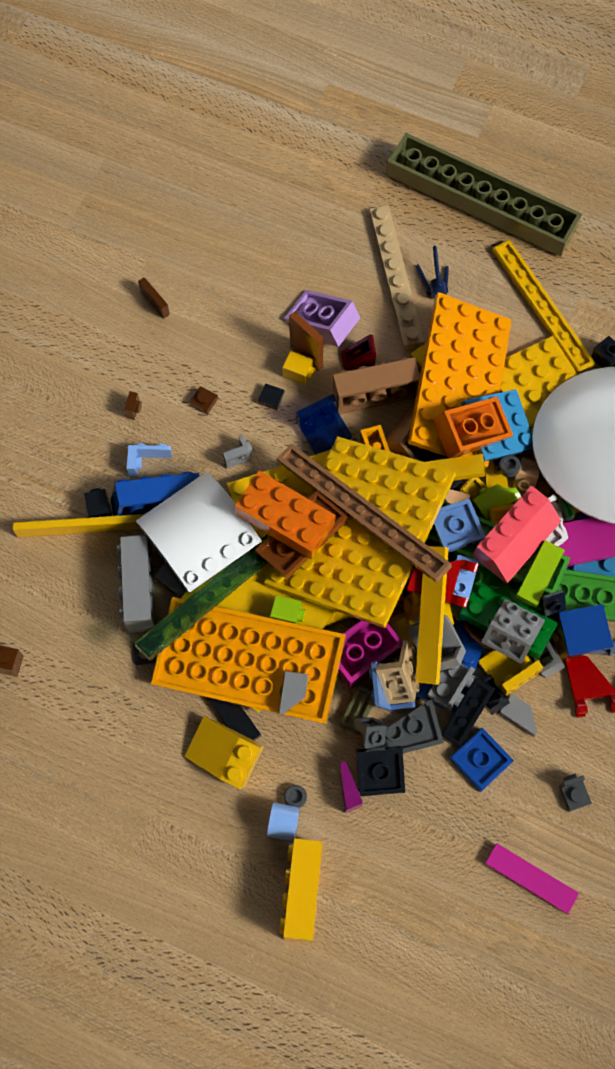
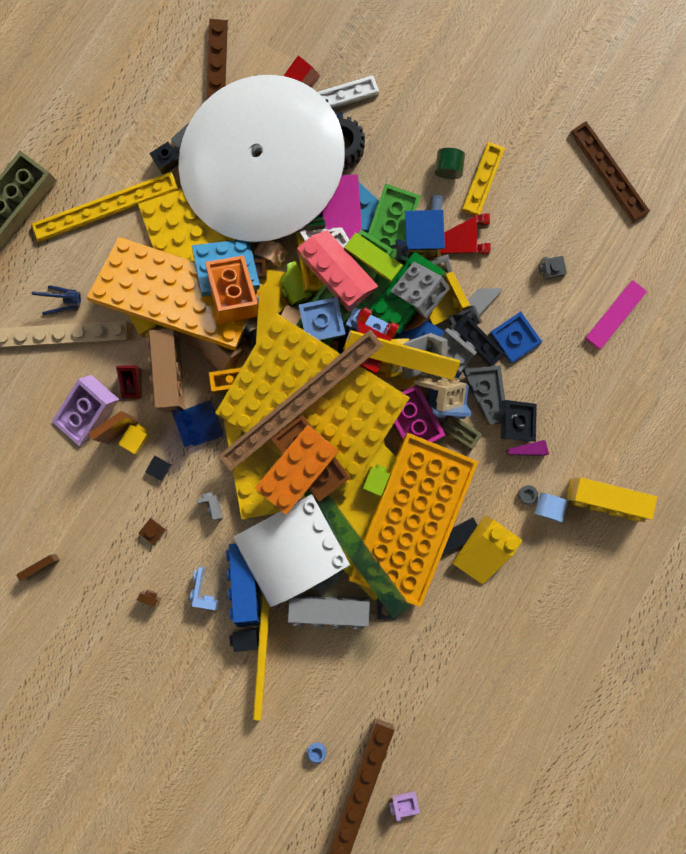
camera: 85 degrees left, 15 degrees up
light grey tile [279,671,309,714] -> none
dark grey bracket [353,717,387,749] -> none
dark grey tile [499,455,520,477] -> none

